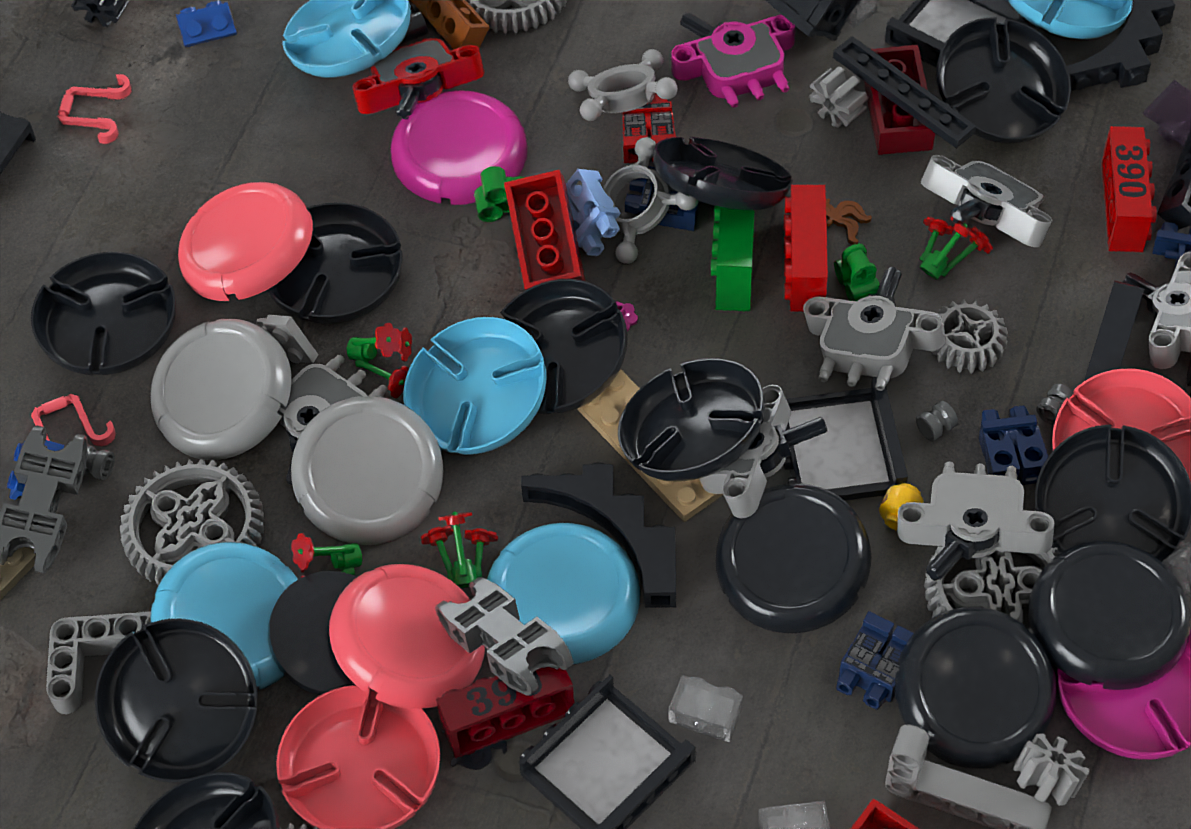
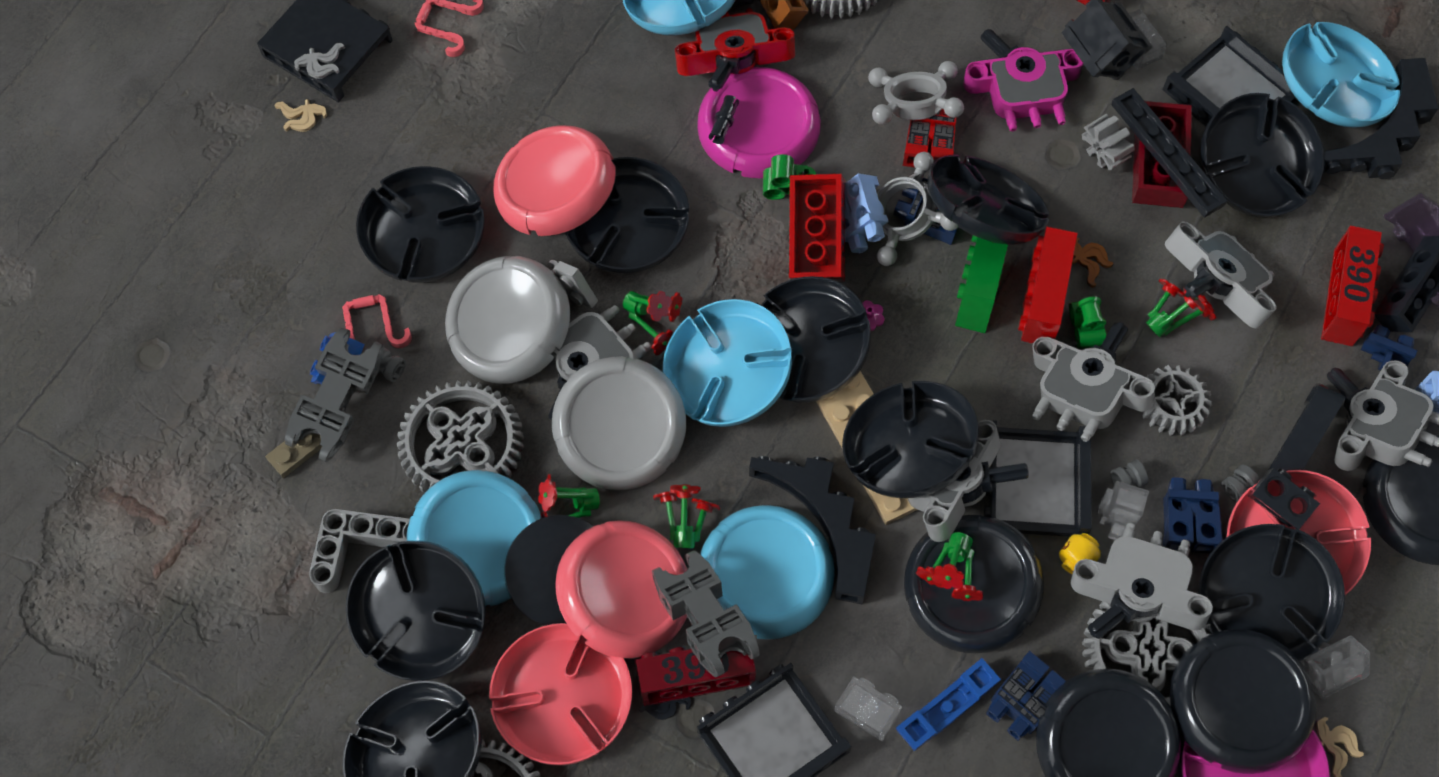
camera: 10 degrees right, 10 degrees up
none -> black pin [709,95,739,144]
none -> blue slope [896,658,1001,751]
none -> plant [916,532,983,601]
none -> clear brick [1097,481,1149,540]
none -> black brick [1248,468,1320,530]

